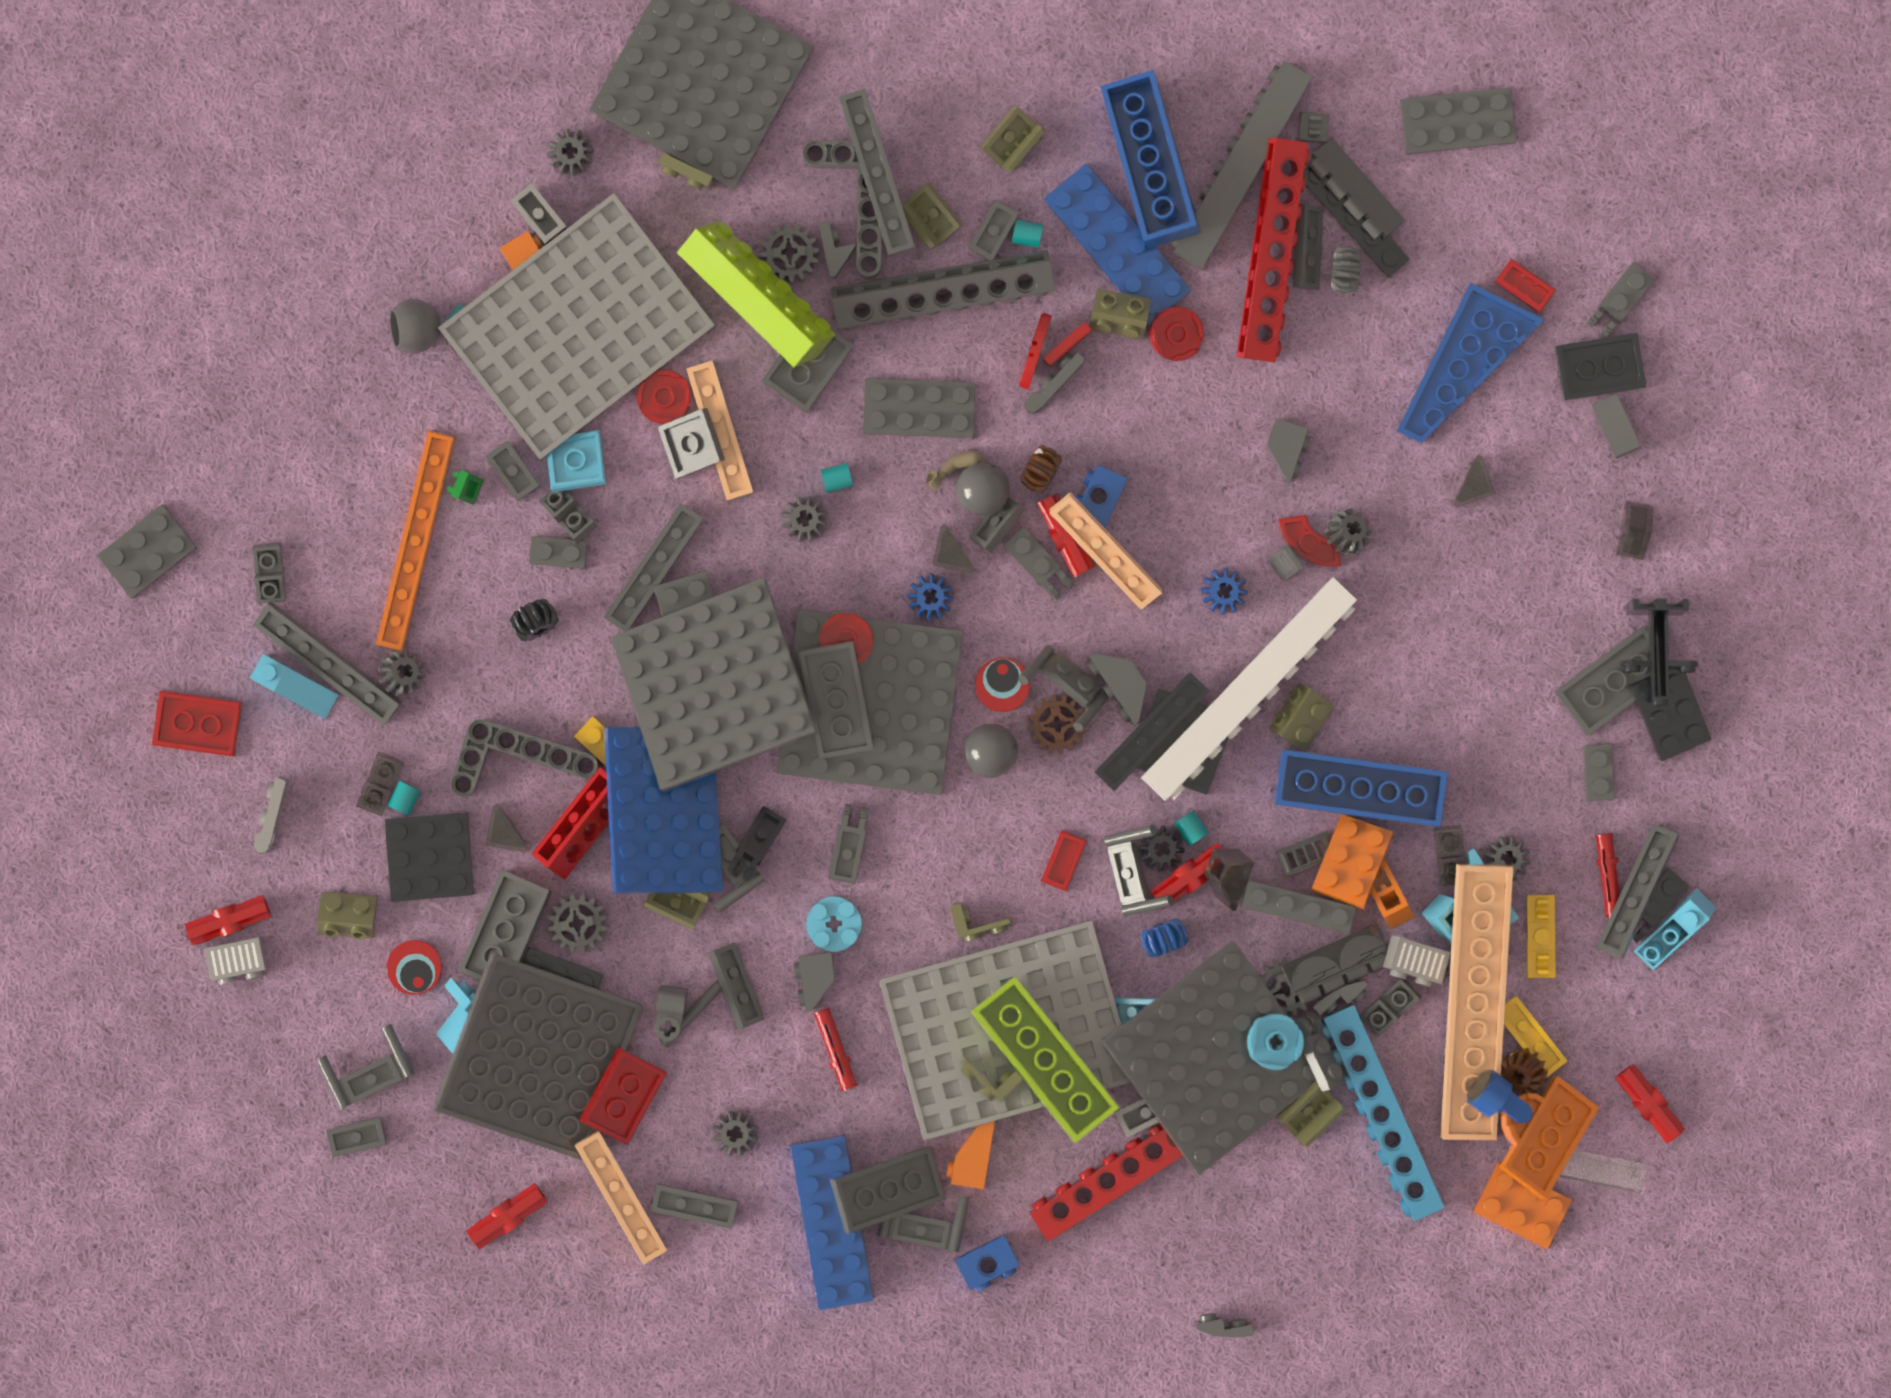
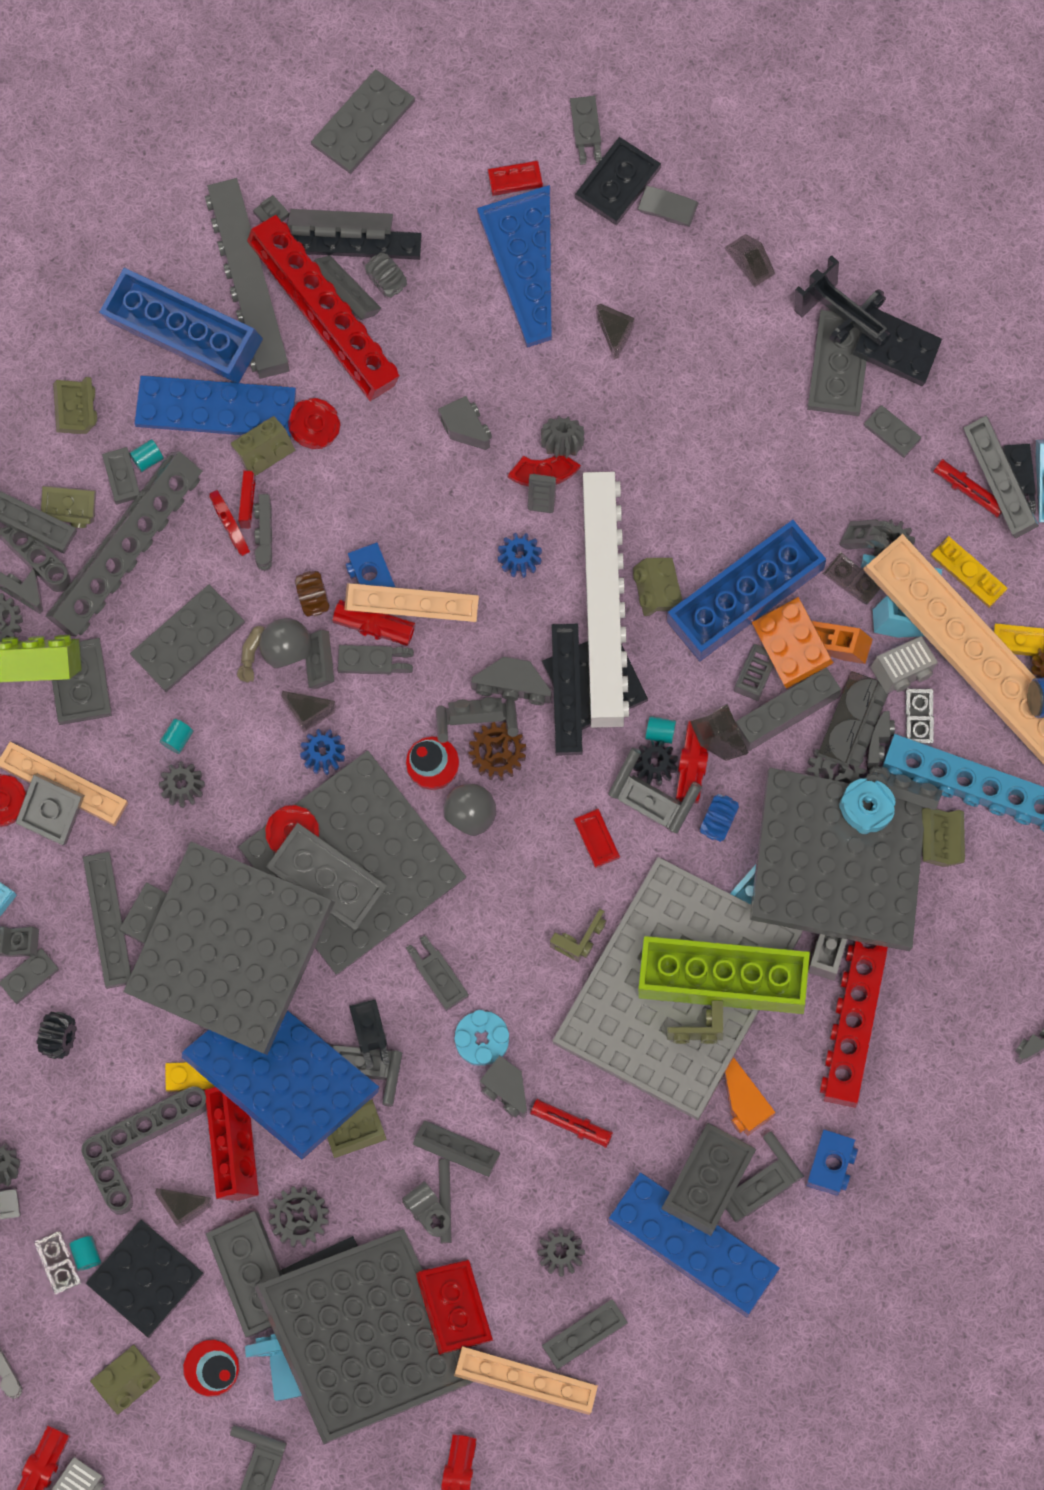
camera: 45 degrees left, 15 degrees down
none -> dark grey hinge [839,519,896,550]

